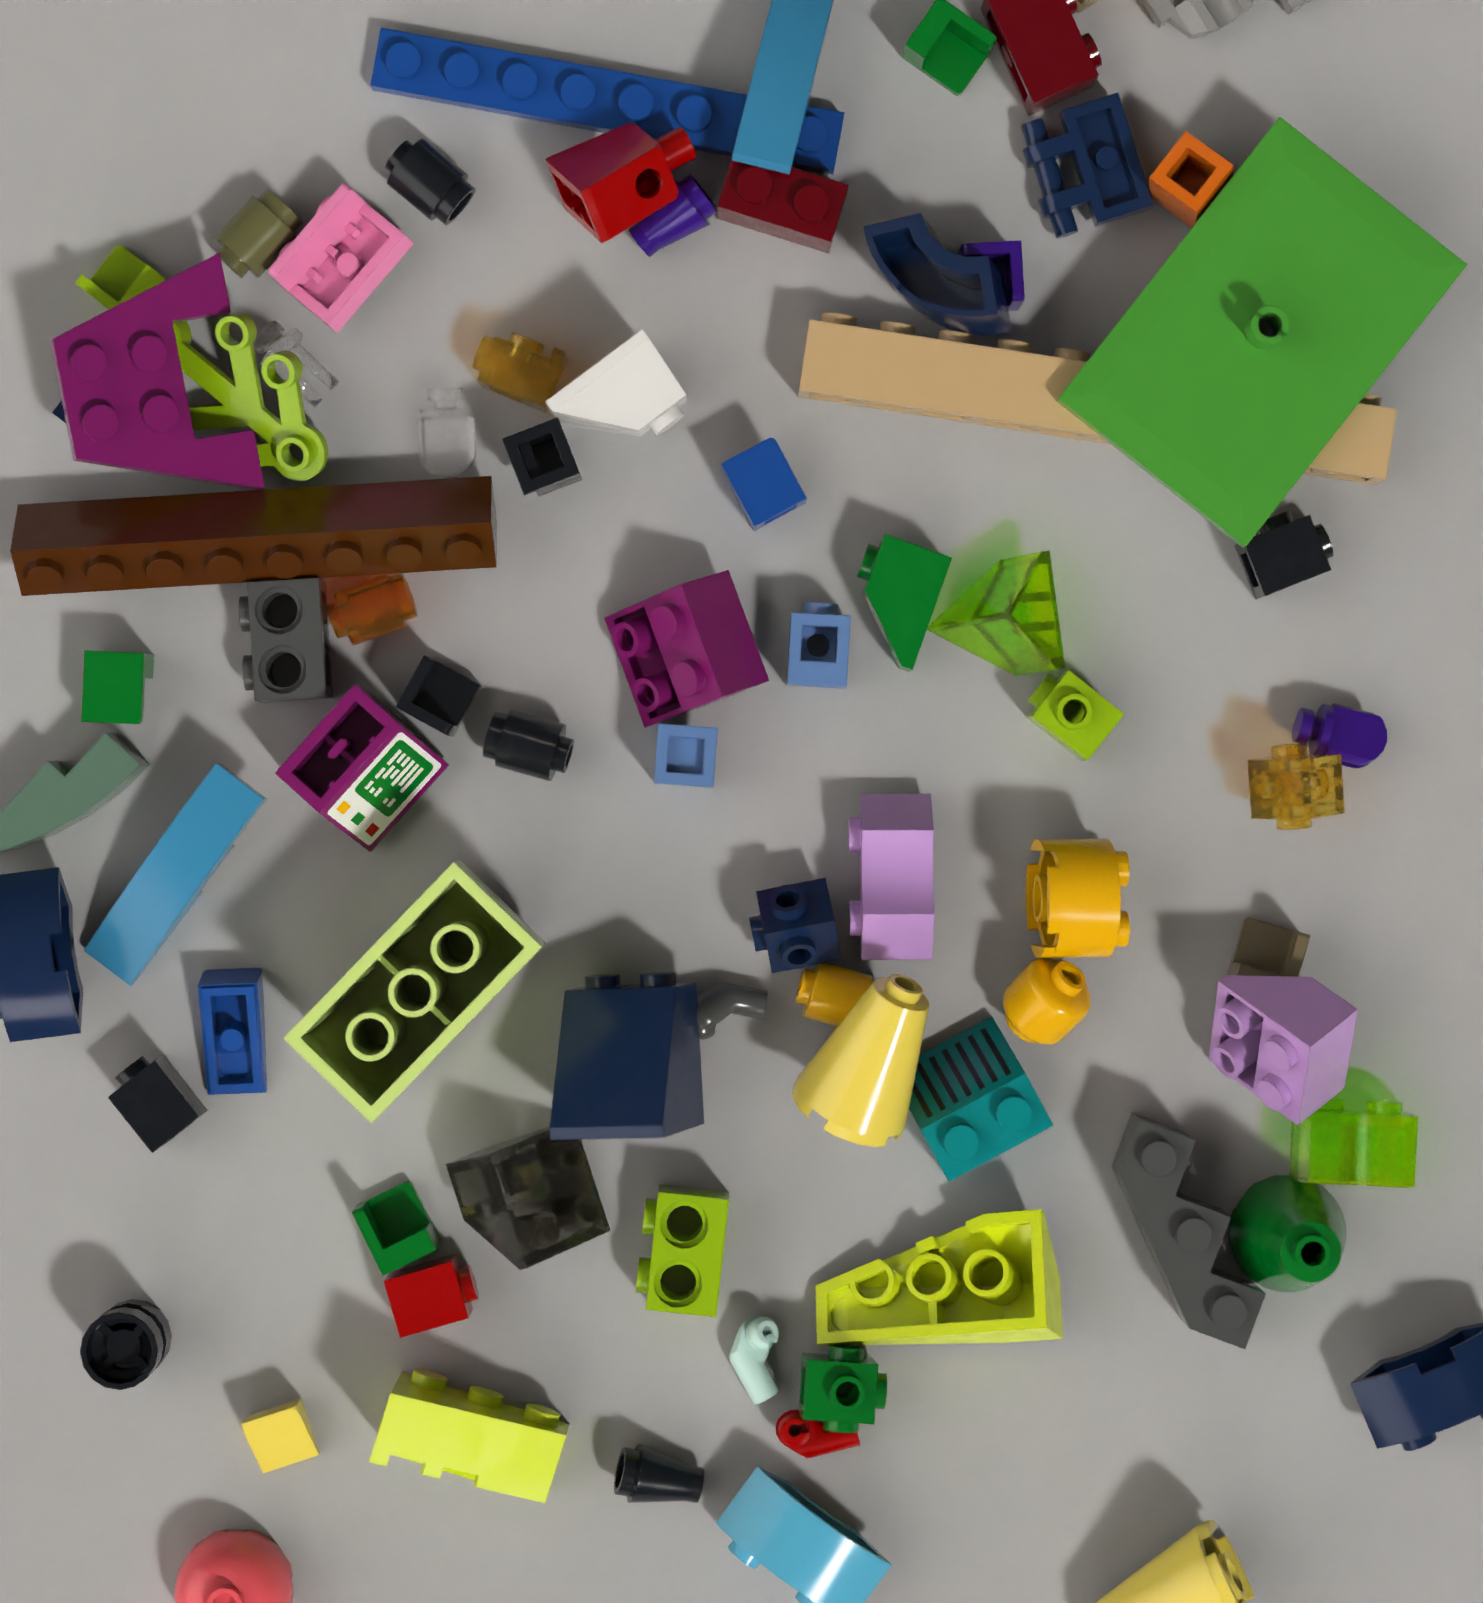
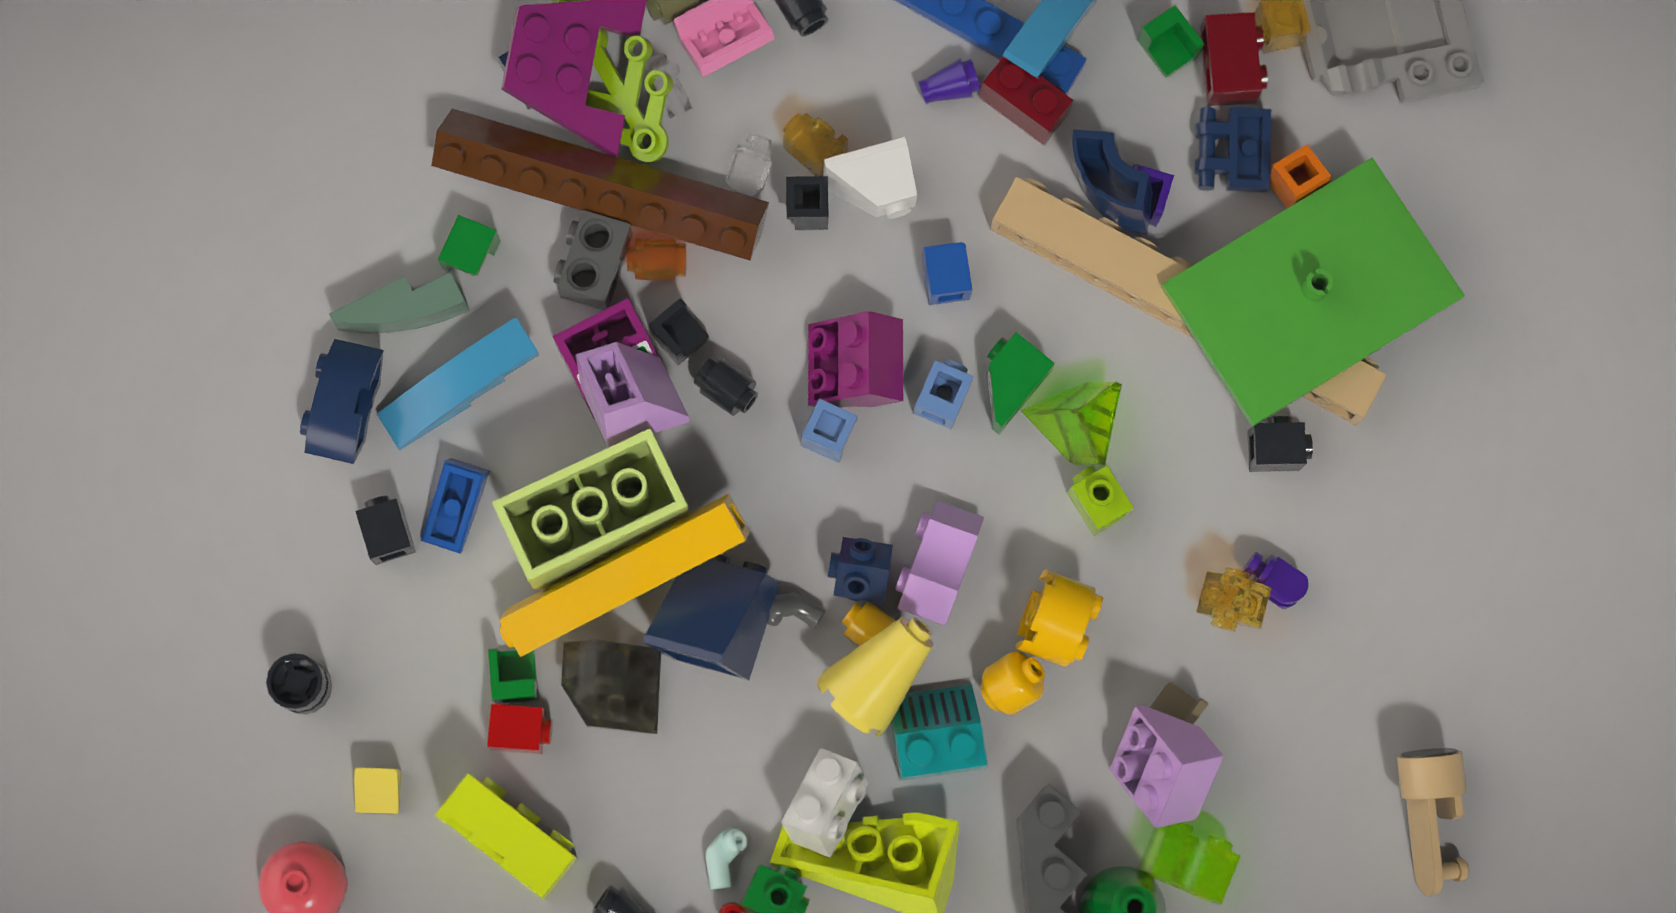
camera: 15 degrees right, 10 degrees down
red torso [545,123,696,243] -> none
lime brick [636,1185,729,1317] -> none
none -> yellow brick [499,493,749,657]
none -> lavender slope [576,342,690,448]
none -> white brick [781,748,869,857]

